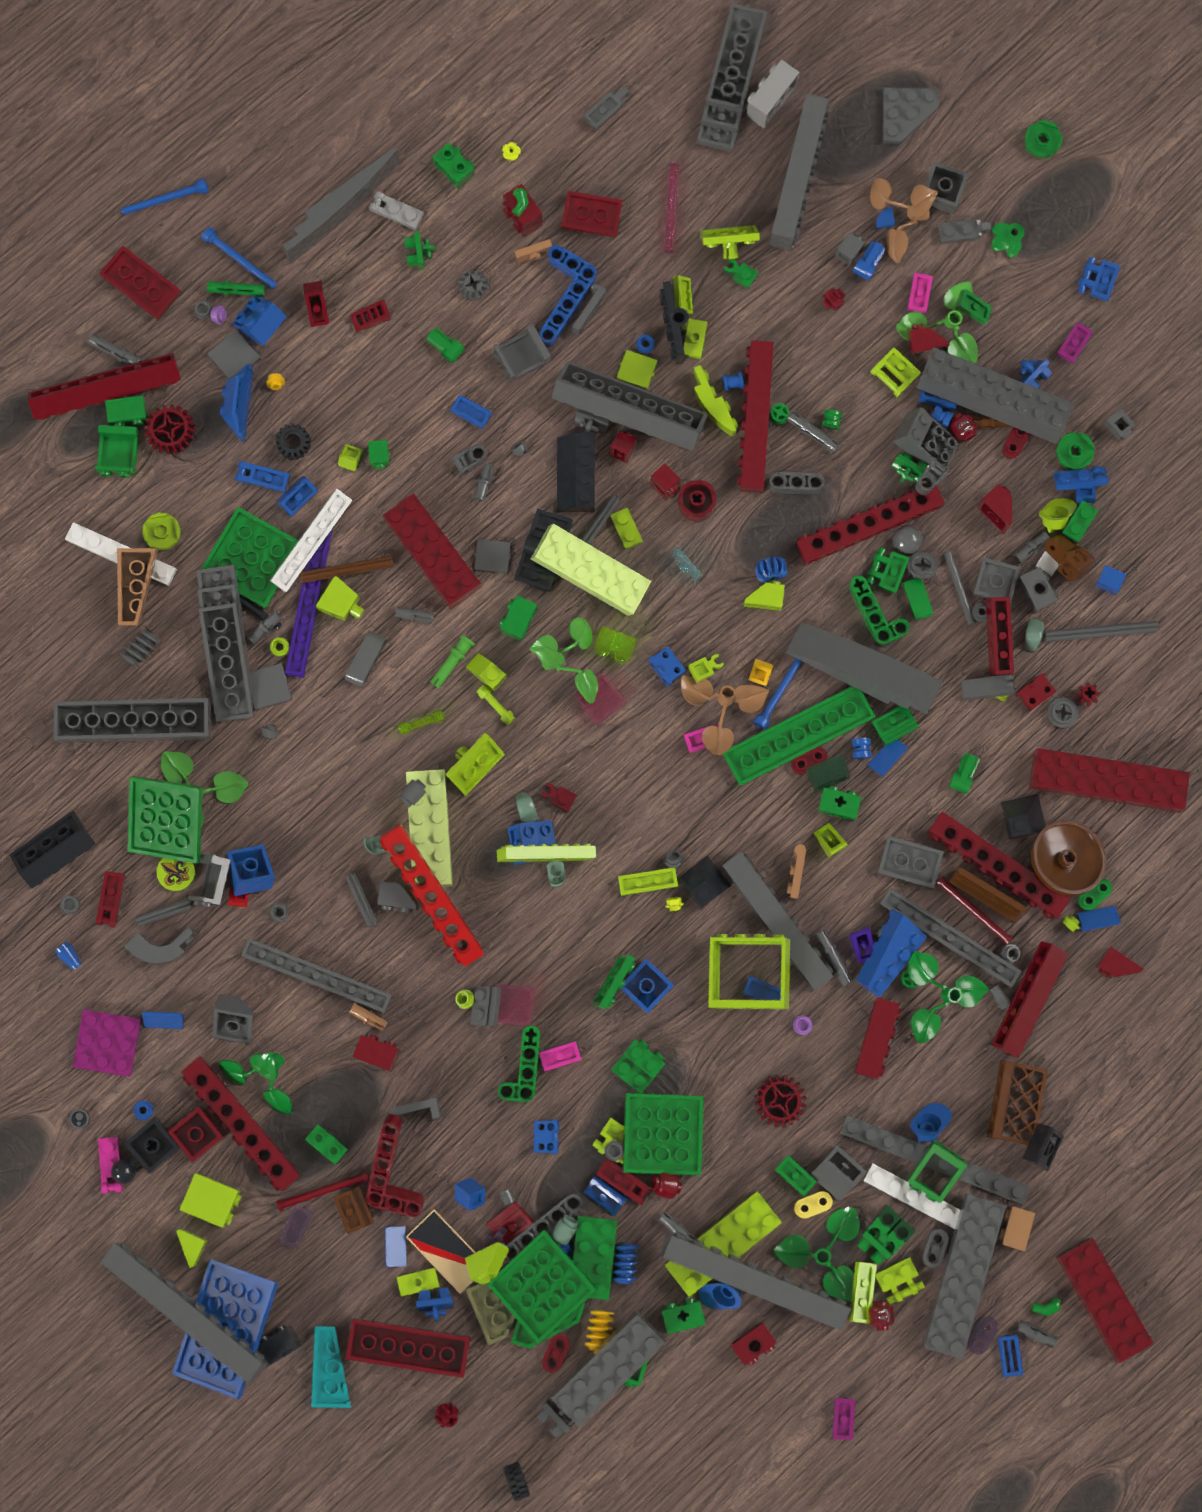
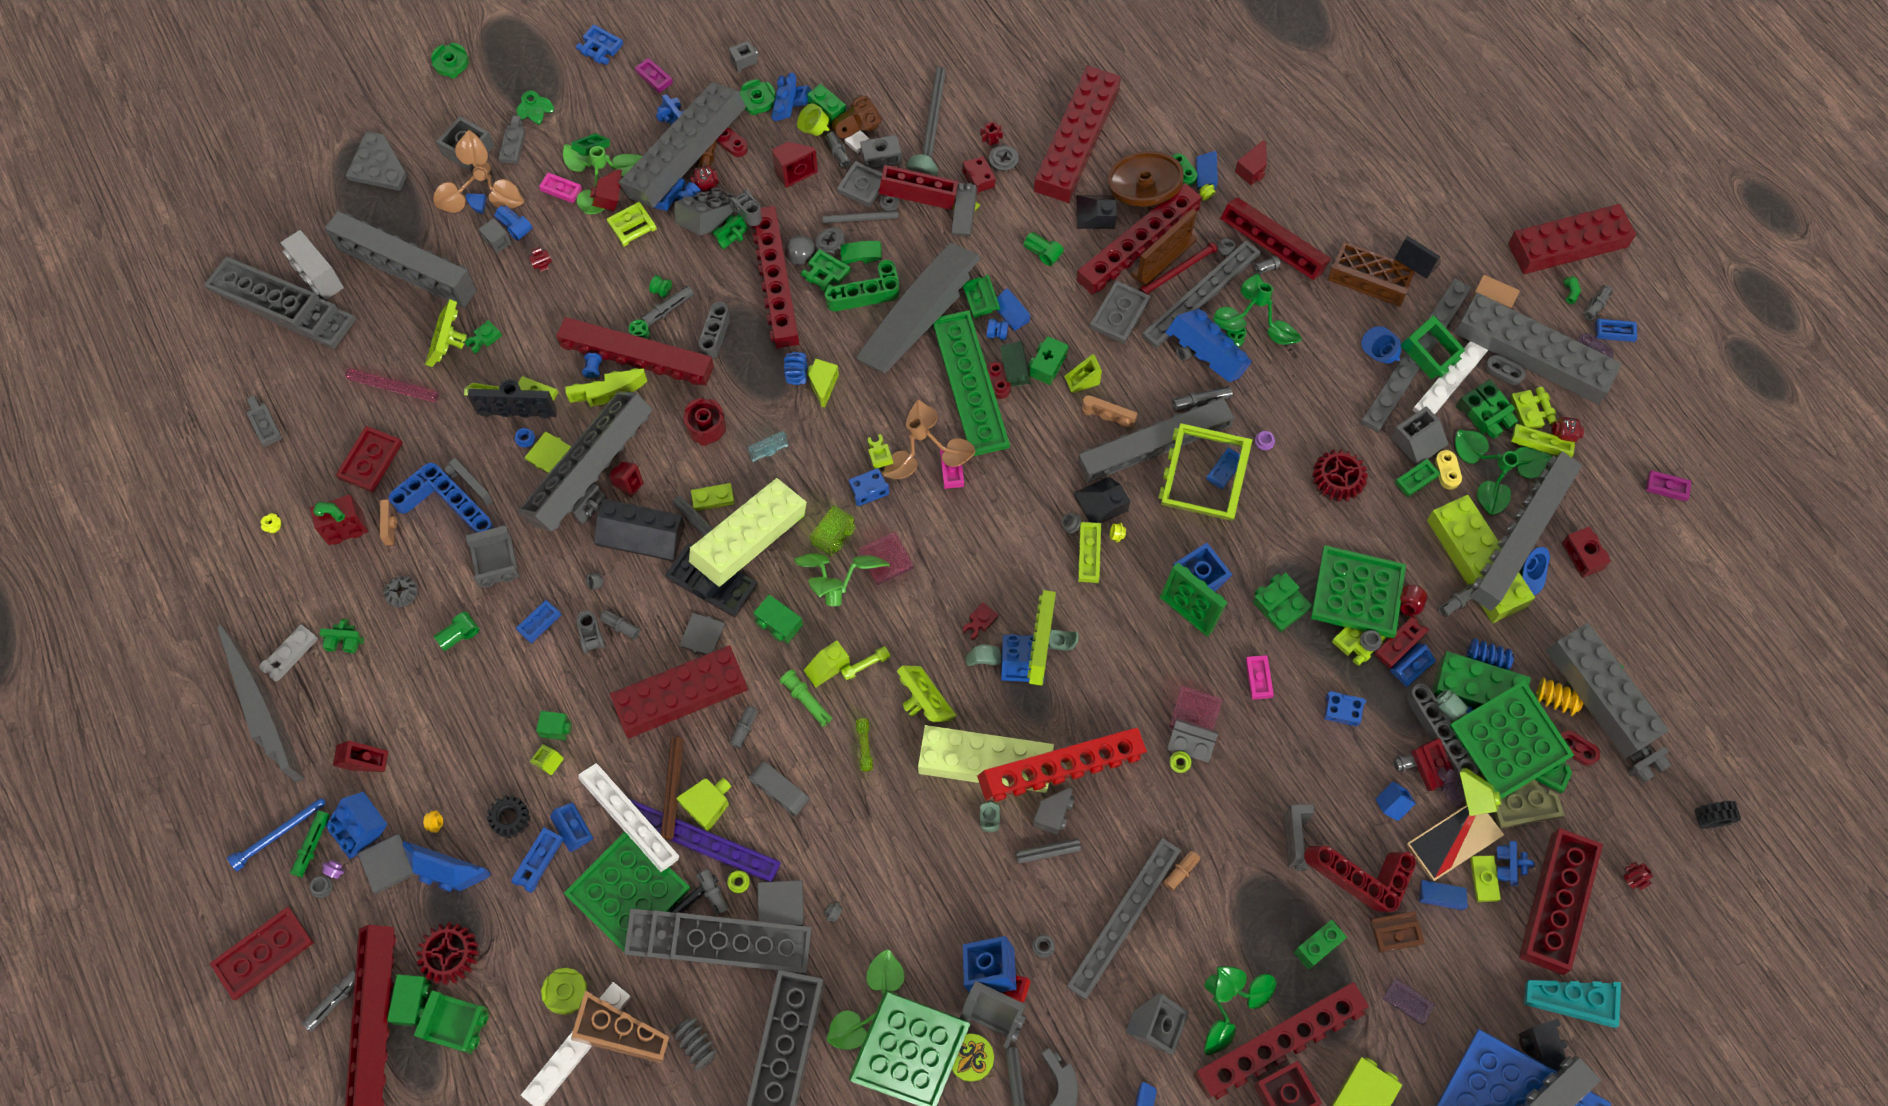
camera: 75 degrees left, 15 degrees down
blue piece [121,178,209,215] -> none
dark red bar [276,1170,370,1212] -> none
dark red slope [350,300,391,333] -> none
dark red brick [352,1033,400,1072] -> none
dark grey brick [398,779,426,808] -> none
green brick [432,142,475,189] -> none
green beam [498,1025,540,1102] -> none
dark red brick [650,463,681,501] -> none
green brick [661,1298,706,1334] -> none
yellow slope [748,659,773,686] -> none
blue piece [753,658,803,730] -> none
dark purple slope [848,927,874,963] -> none
dark red brick [854,997,902,1080] -> none
blue panel [1095,566,1126,595] -> none

